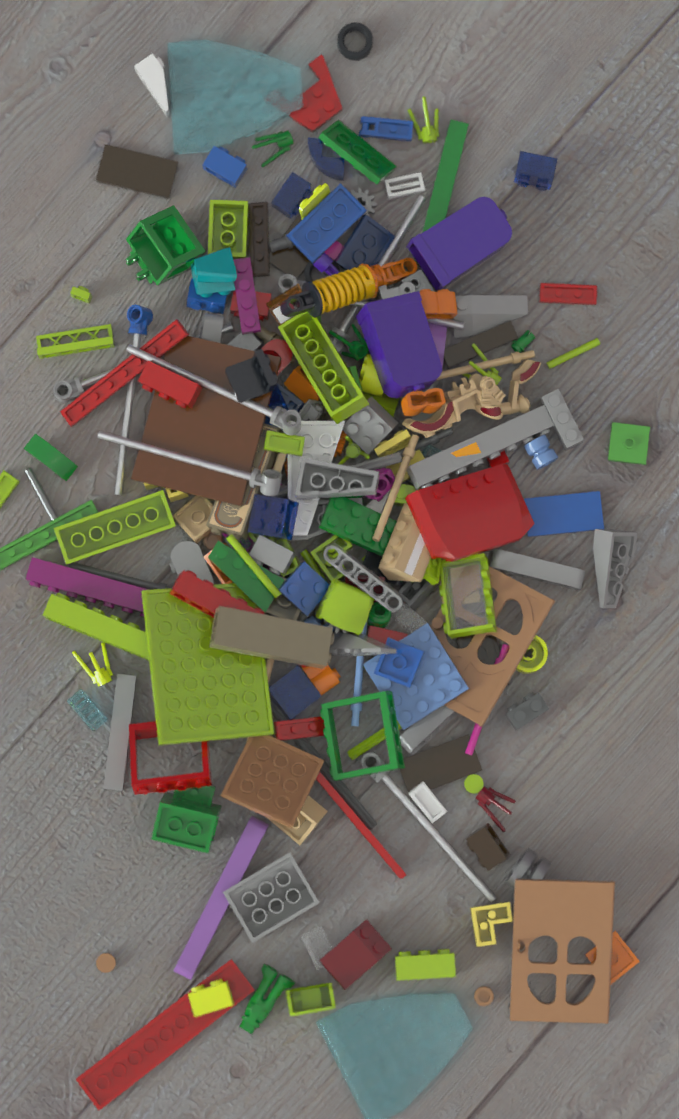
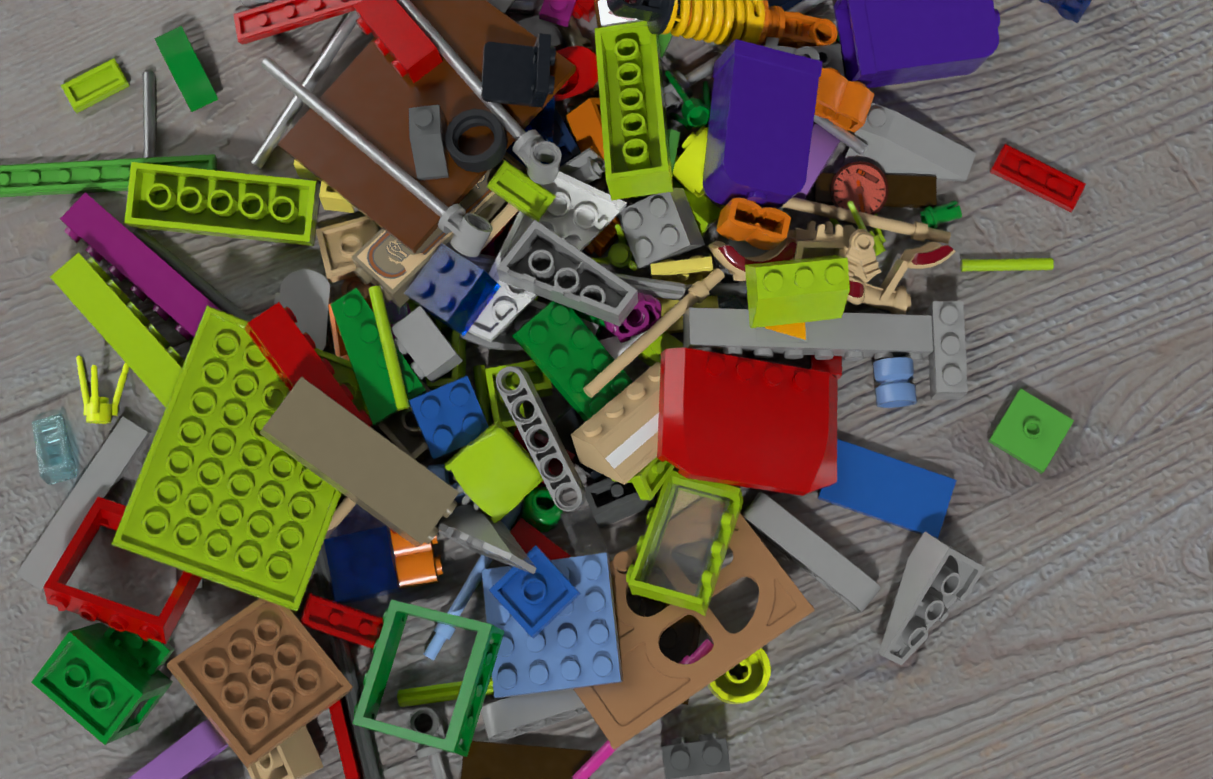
camera: 25 degrees right, 5 degrees down
none -> dark grey slope [409,105,449,181]
none -> black tyre [445,108,508,173]
none -> lime slope [745,255,850,328]
none -> clear red sticker [831,161,889,215]

